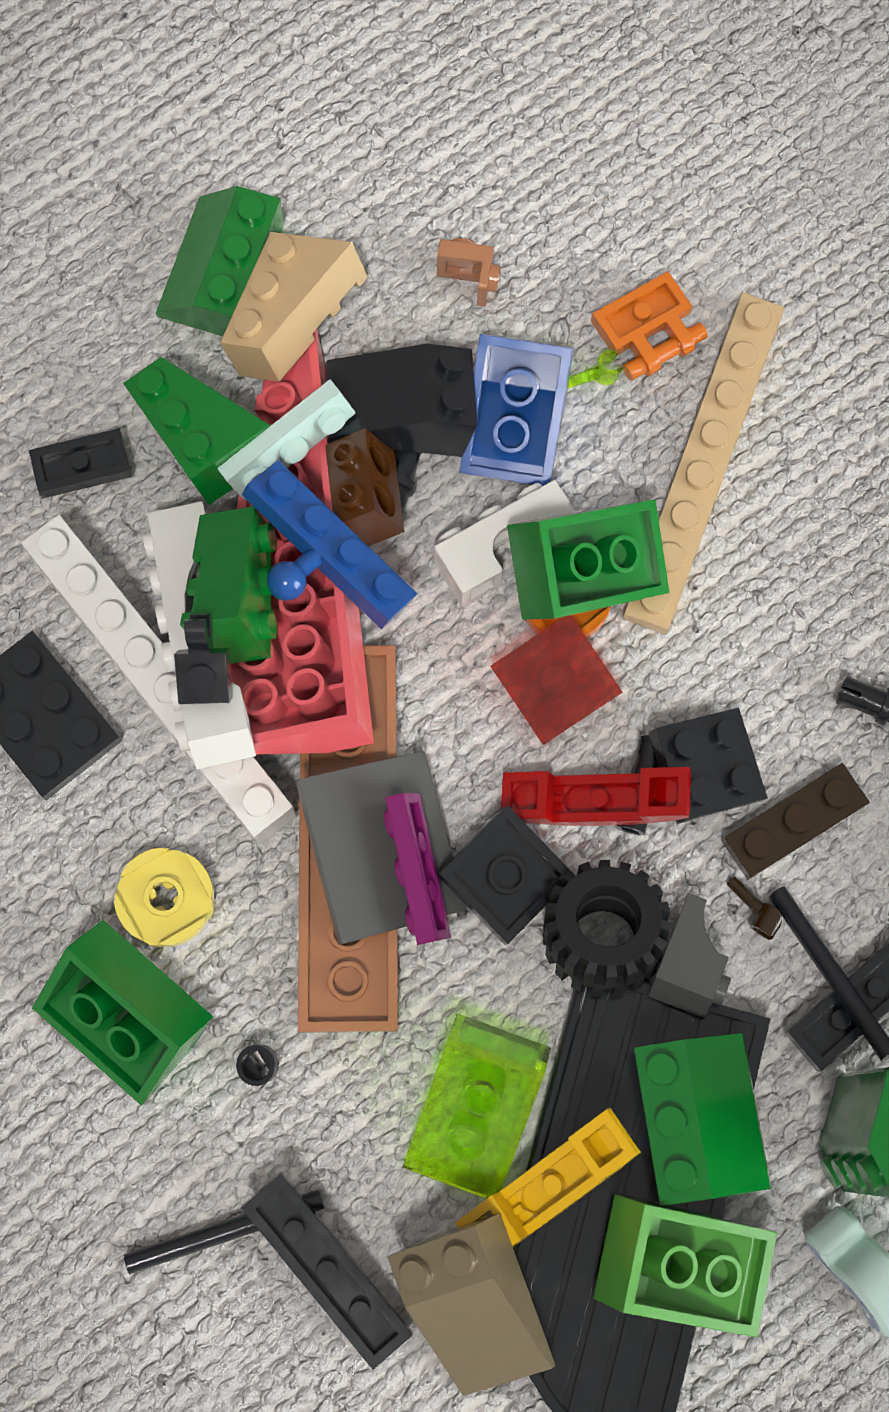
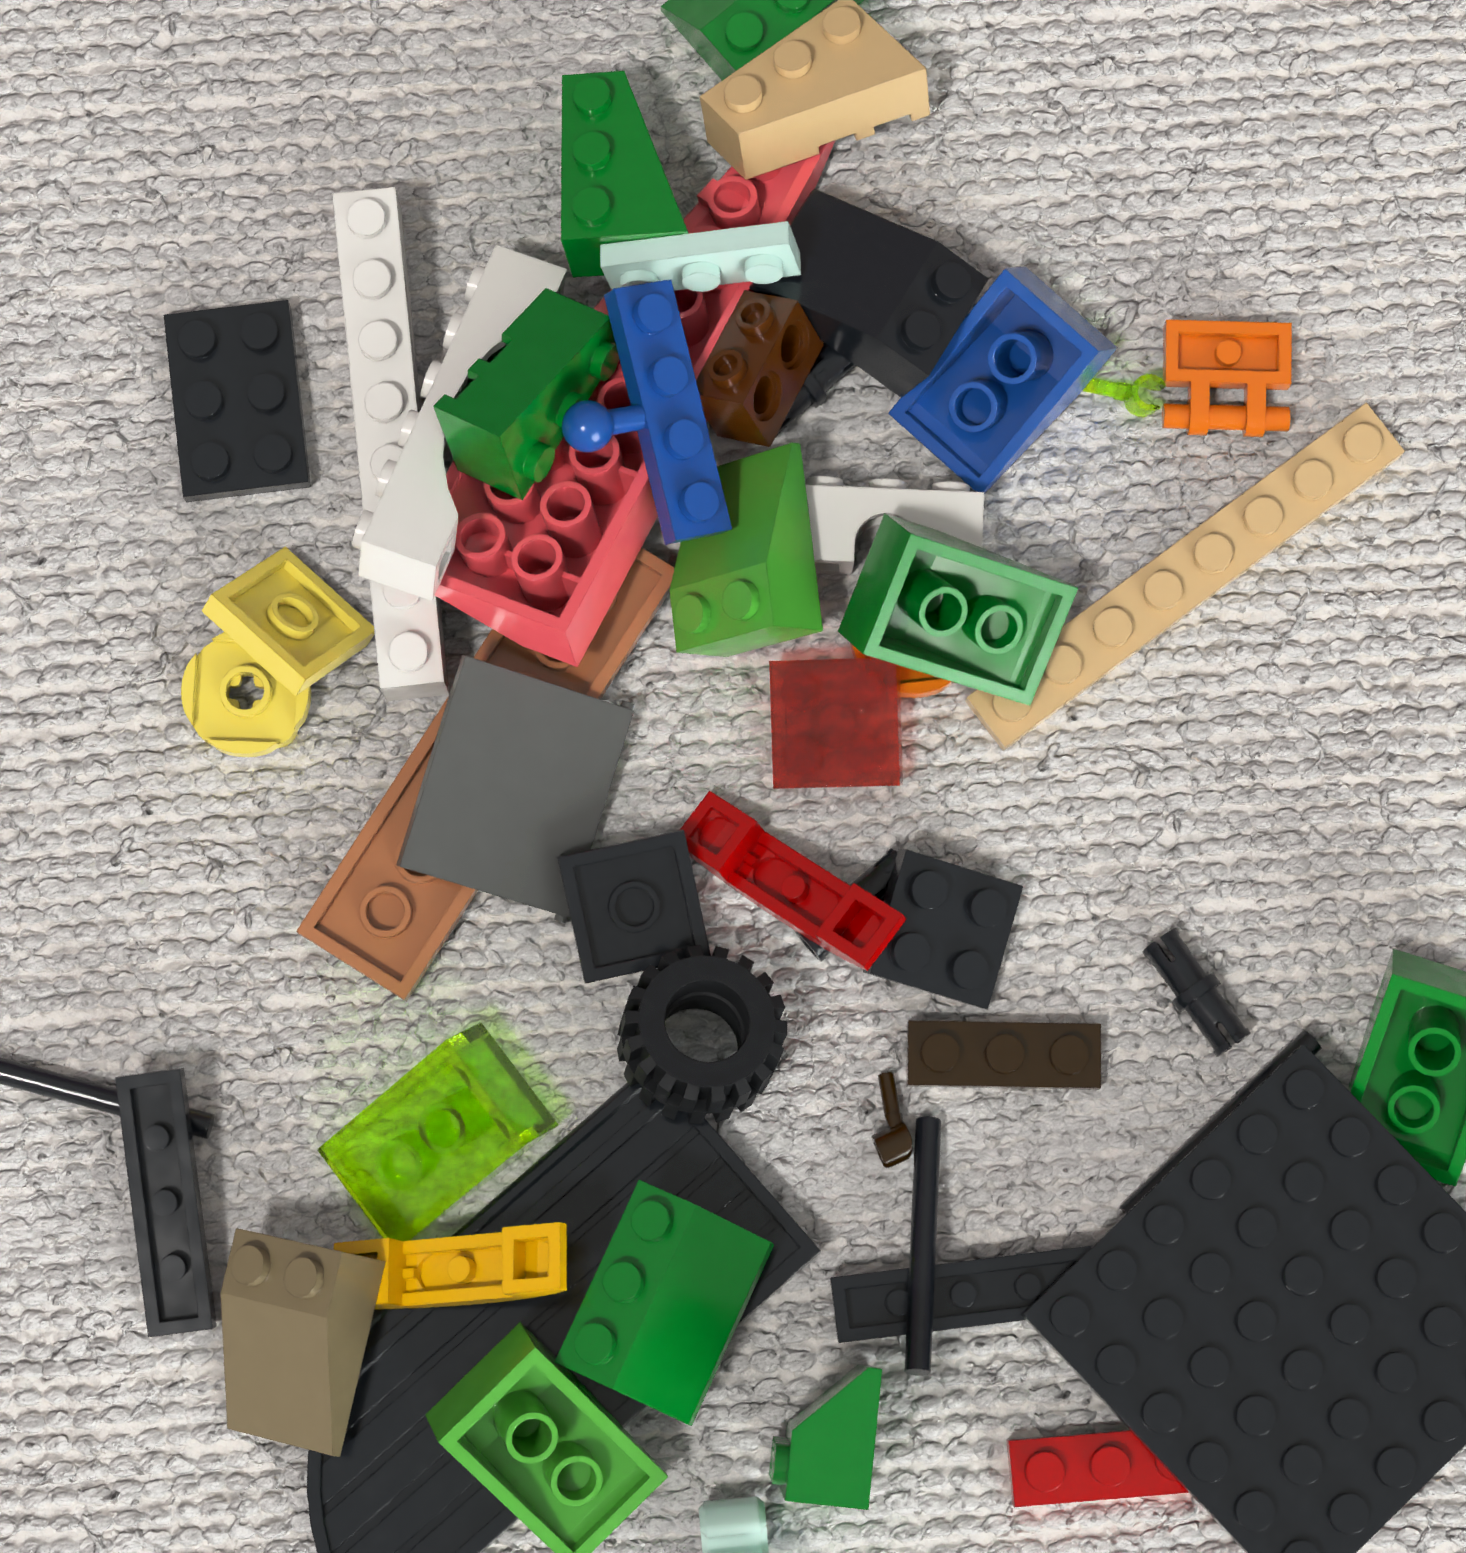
camera: 35 degrees right, 5 degrees up
black plate [29,428,132,499] -> none
green slope [32,920,214,1106] -> none
black plate [174,613,233,704] -> none
black hinge [236,1044,279,1086] -> none
magenta plate [384,793,452,945] -> none
nougat bracket [437,238,501,307] -> none
dark grey arch [648,893,731,1019] -> none
none -> light yellow plate [202,546,375,696]
none -> bright green slope [669,442,823,657]

